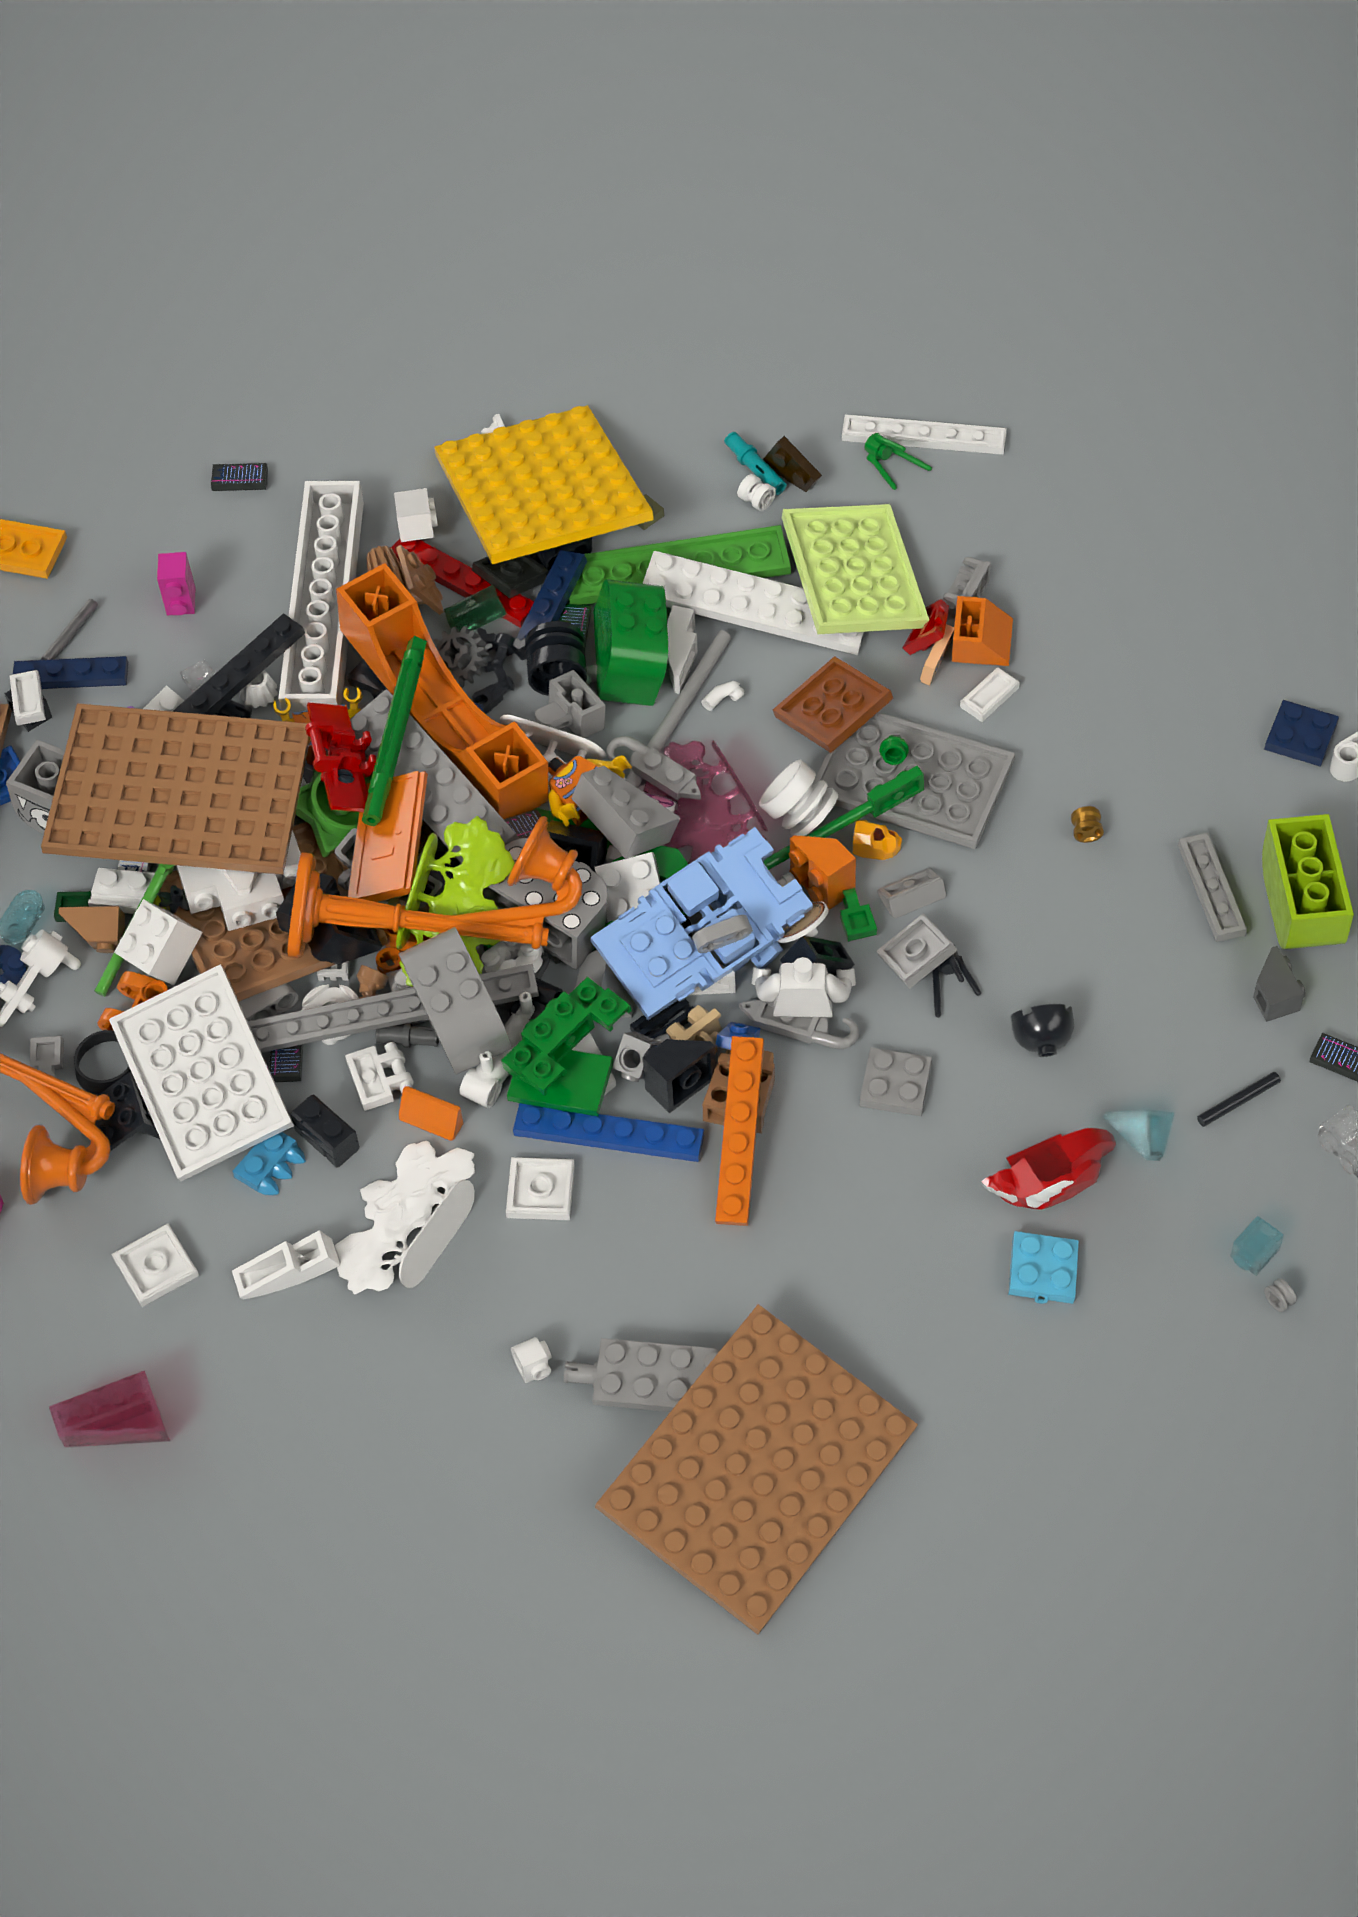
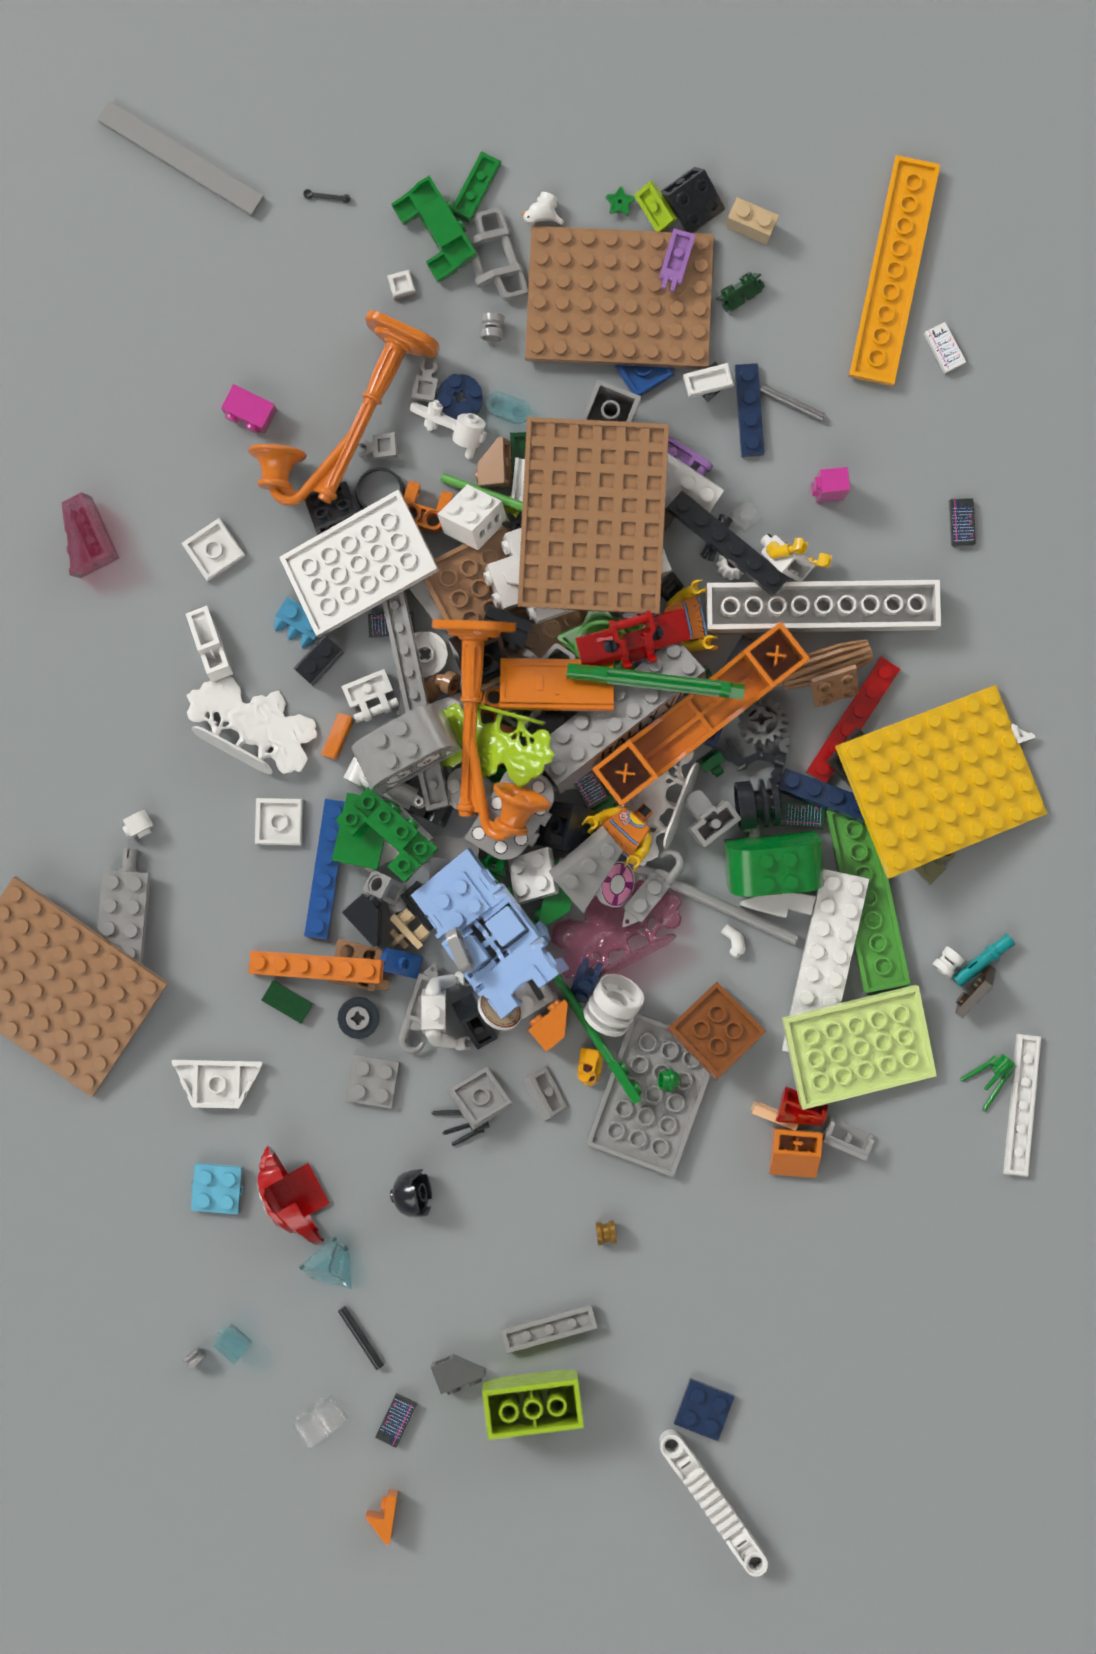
camera: 85 degrees right, 30 degrees up
white brick [394,488,438,542] -> none
clear green slope [444,585,506,631] -> none
green plate [840,888,877,942] -> none
white tile [960,667,1020,722] -> none
none -> white wing [172,1059,263,1108]
none -> dark green tile [261,980,314,1024]
none -> black wheel [337,997,380,1039]
none -> dark blue hinge [570,957,603,1004]
none -> dark green tile [696,748,725,777]
none -> torso [761,534,832,582]
none -> white tile [923,322,966,374]

